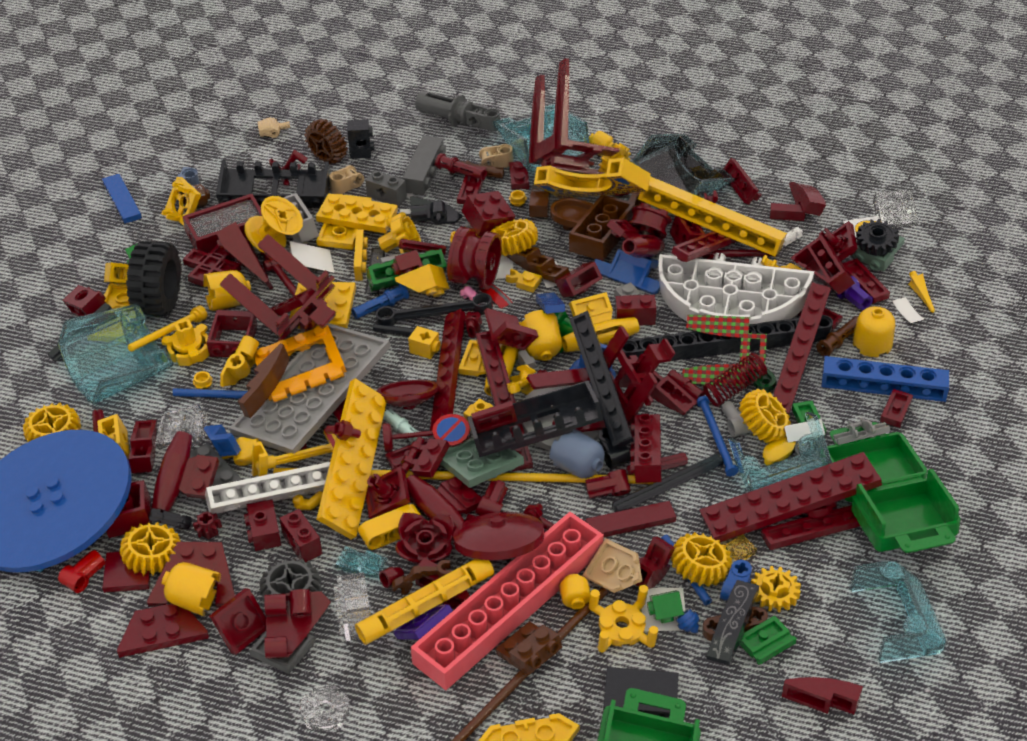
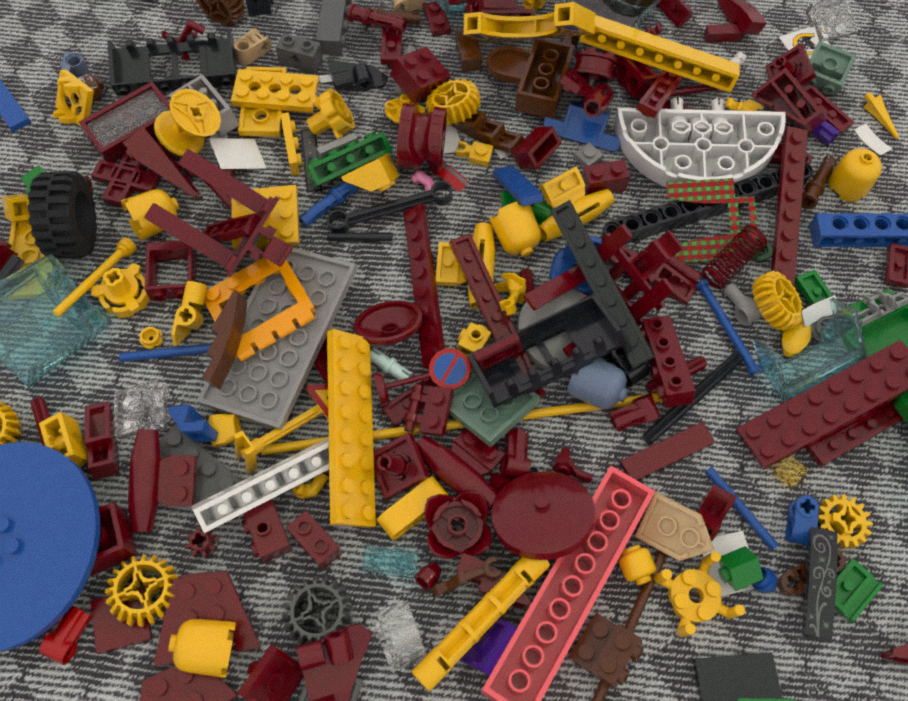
camera: 15 degrees left, 20 degrees up
black axle [148,508,192,529] -> none
dark red piece [325,420,361,441] -> none
dark red brick [392,250,423,276] -> none
dark red axle [398,239,447,255] -> none
yellow brick [408,326,441,359] -> none
dark red piece [465,312,482,338] -> none
dark red bracket [484,308,539,350] -> none
yellow plate [509,190,527,207] -> none
light grey plate [518,350,536,369] -> none
yellow gear [671,532,732,587] -> none
black gear [856,219,899,256] -> none

